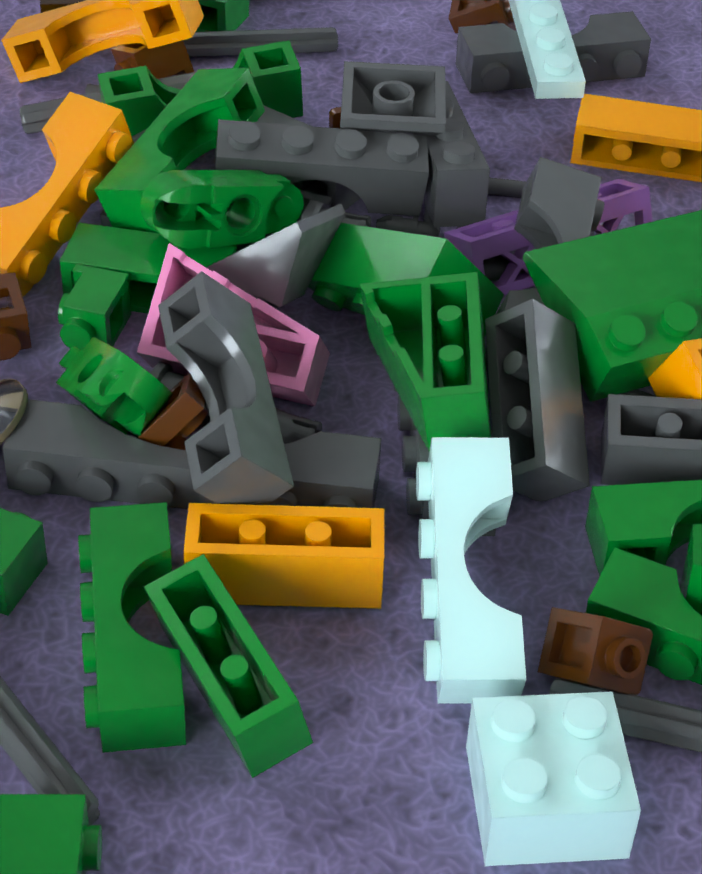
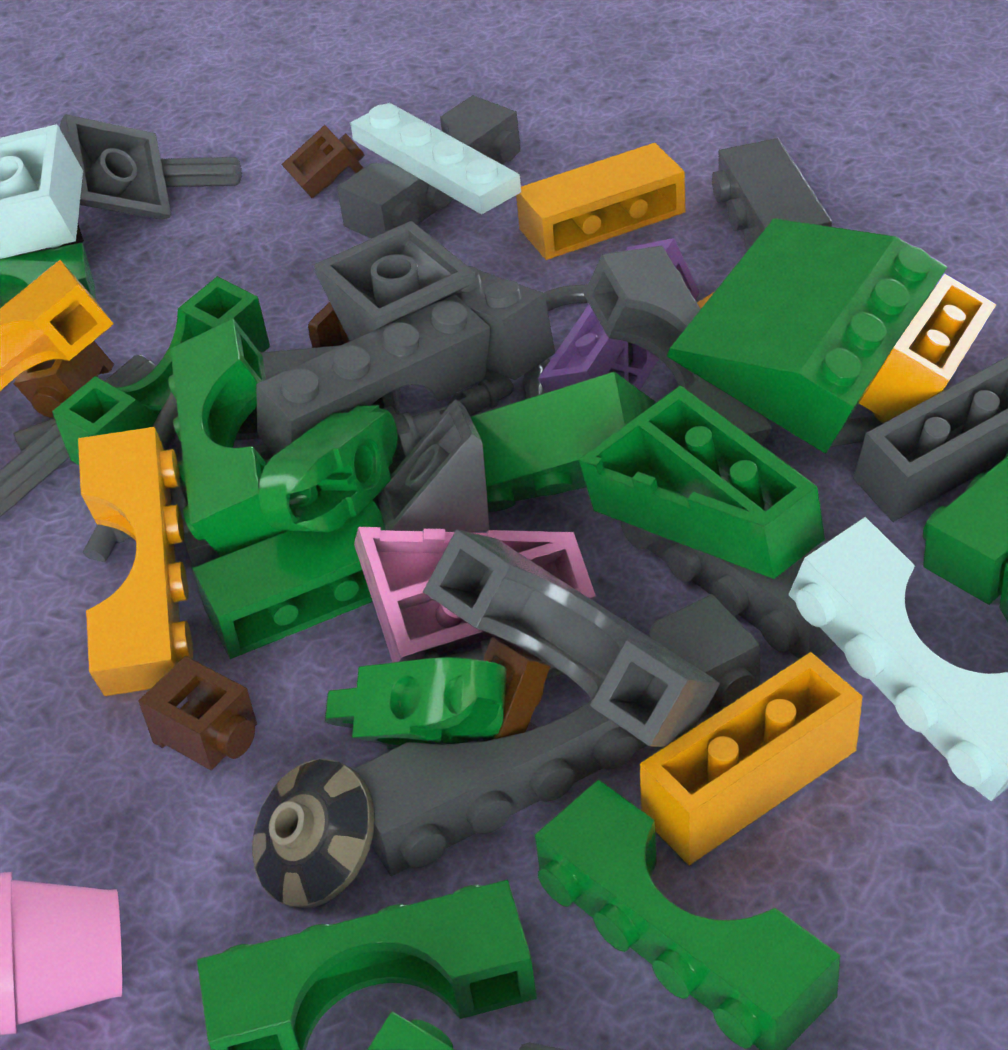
camera: 30 degrees left, 0 degrees up
green brick [58,264,132,350] -> none
green brick [144,554,313,778] -> none
dark grey axle [183,27,338,57] -> none
dark grey brick [485,299,590,501] -> none

